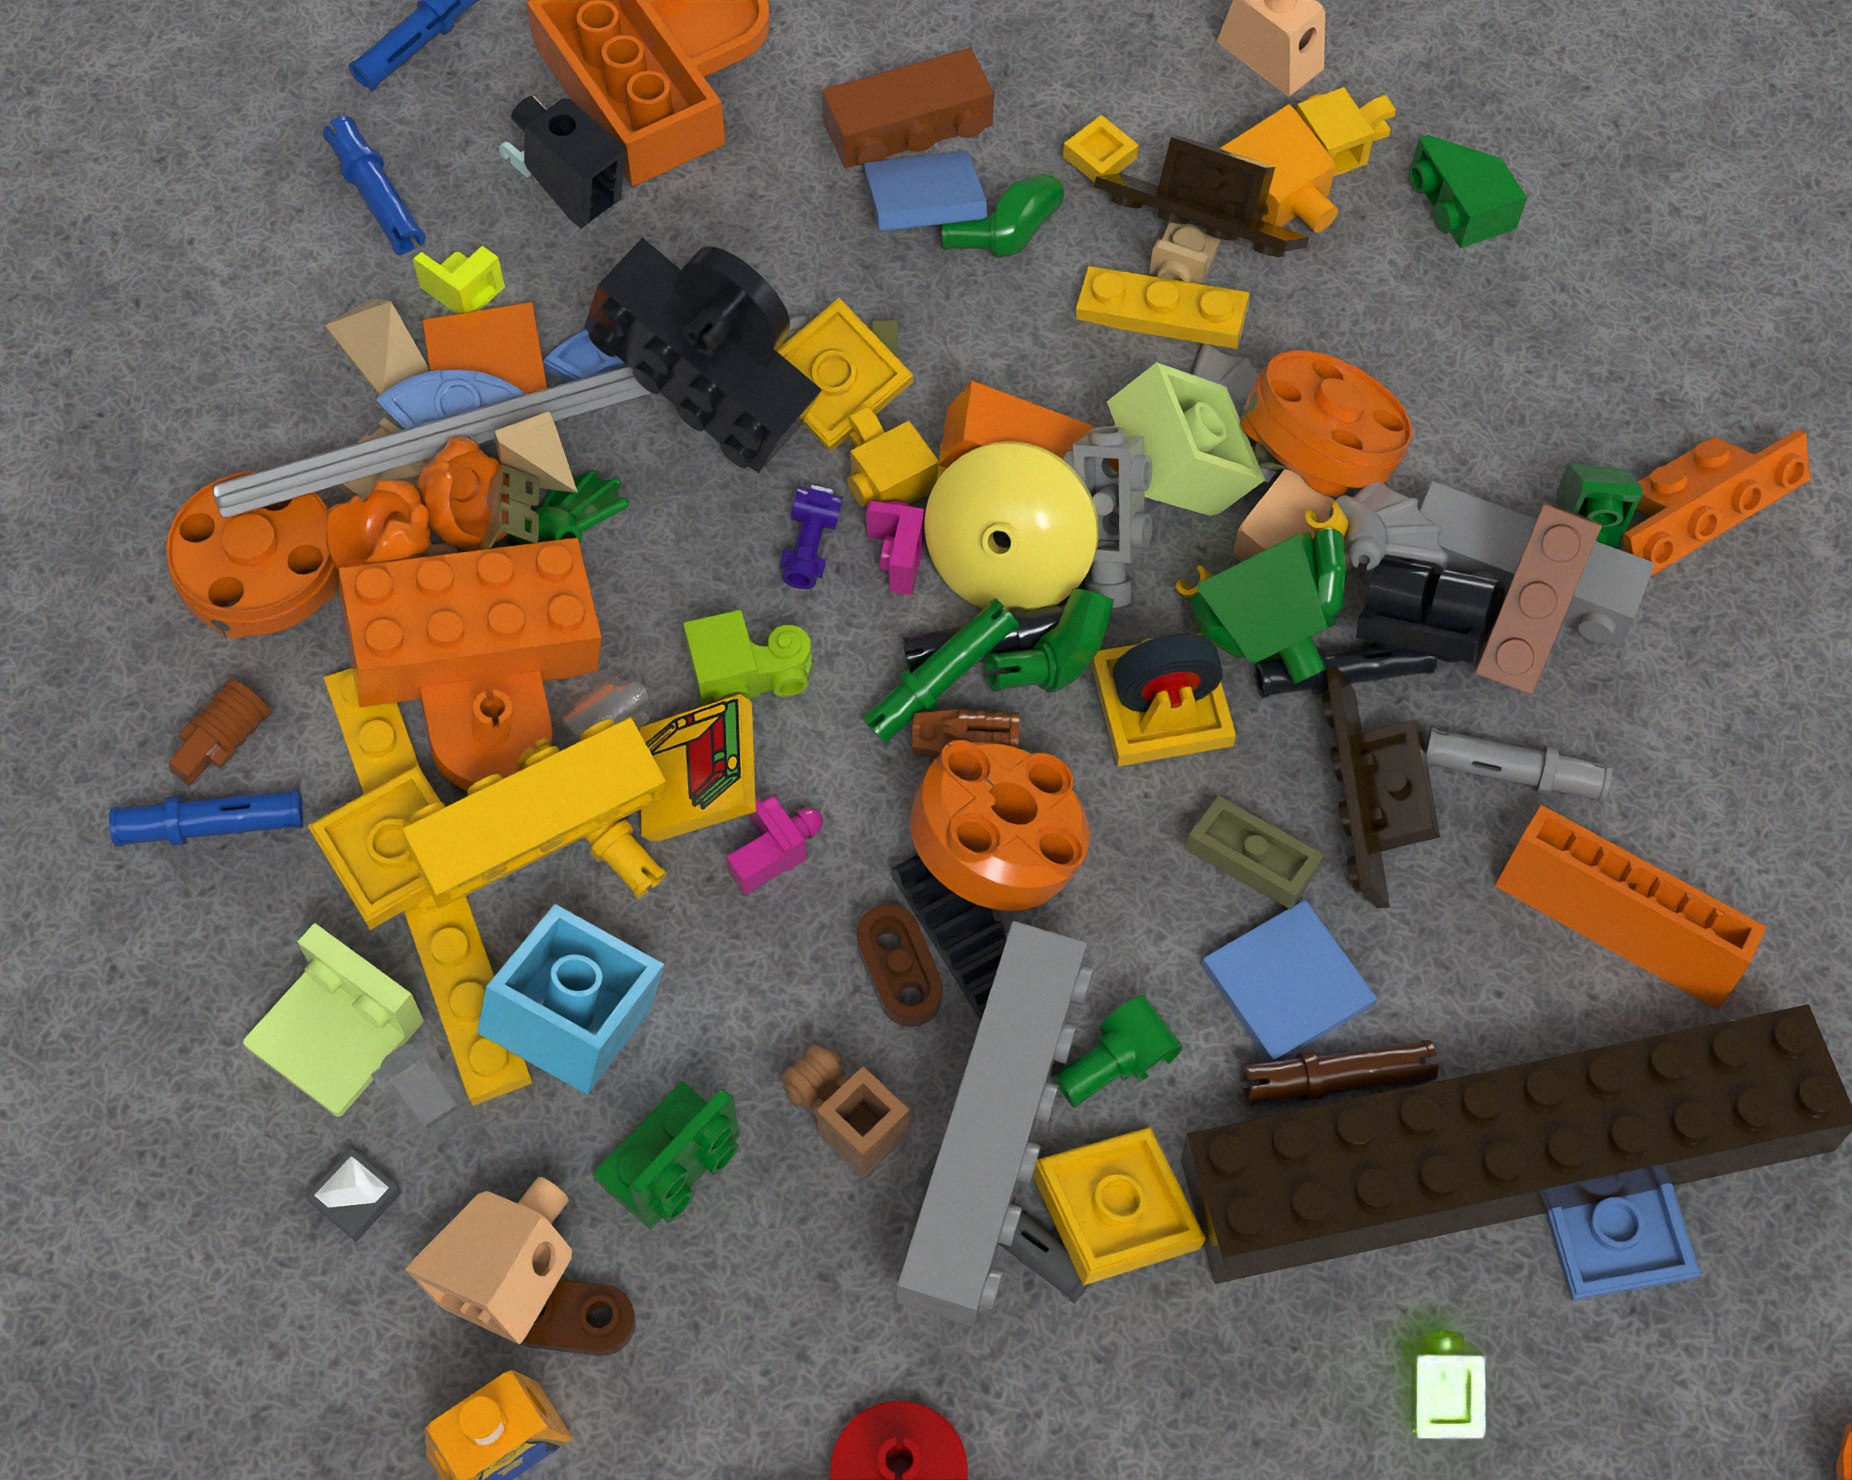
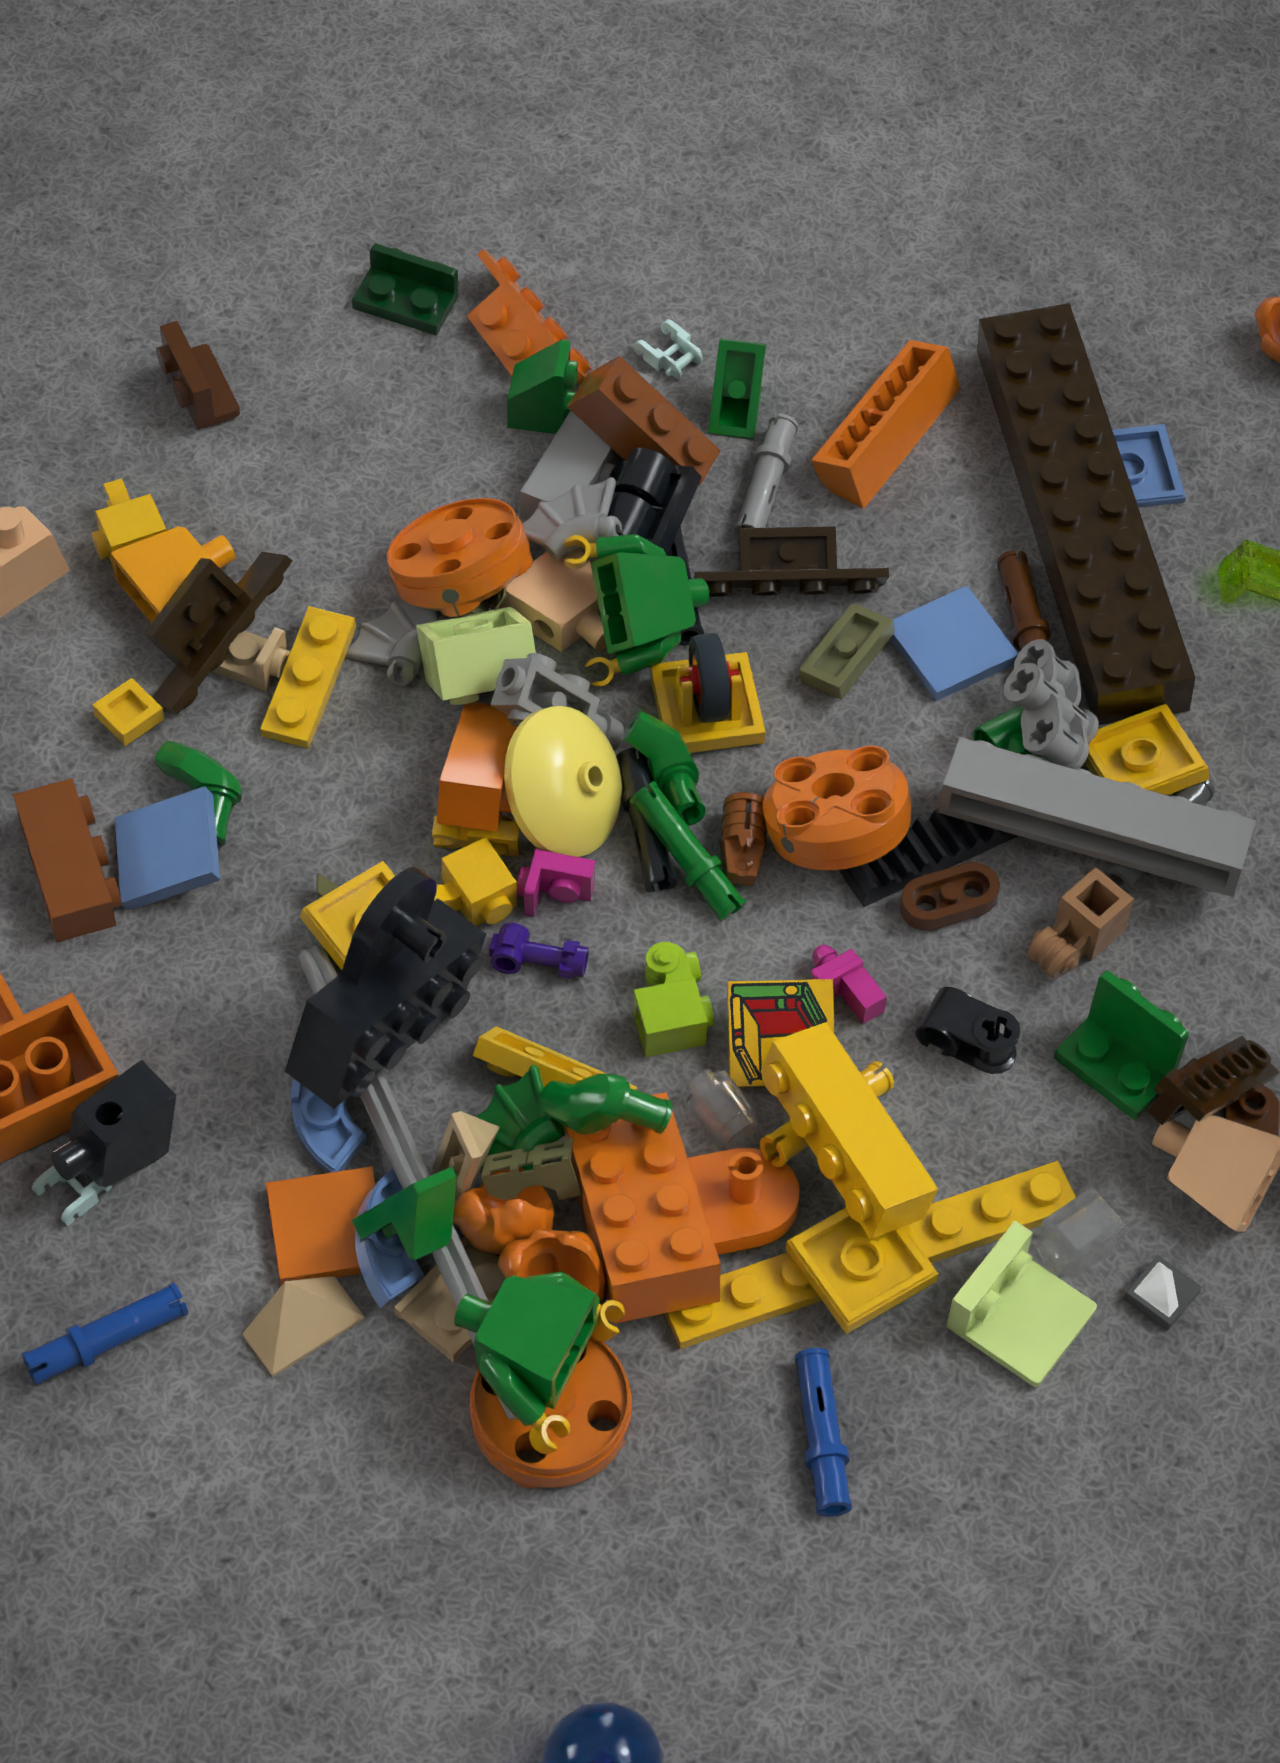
camera: 90 degrees left, 5 degrees down
dark orange hinge [169,678,271,786] -> none
neon yellow panel [412,246,505,314] -> none
medium azure brick [477,904,664,1095] -> none
green slope [1409,135,1527,248] -> none
none -> reddish brown bracket [156,321,240,430]
none -> green slope [351,1167,457,1260]
none -> dark green bracket [352,243,458,336]
none -> green torso [454,1272,625,1454]
none -> yellow plate [473,1026,637,1090]
none -> green arm [538,1074,673,1135]
none -> light aqua piece [633,319,703,380]
none -> green slope [708,338,767,439]
none -> black piece [915,987,1020,1074]
none -> light grey axle [1003,639,1099,769]
none -> dark brown bracket [1147,1036,1279,1125]

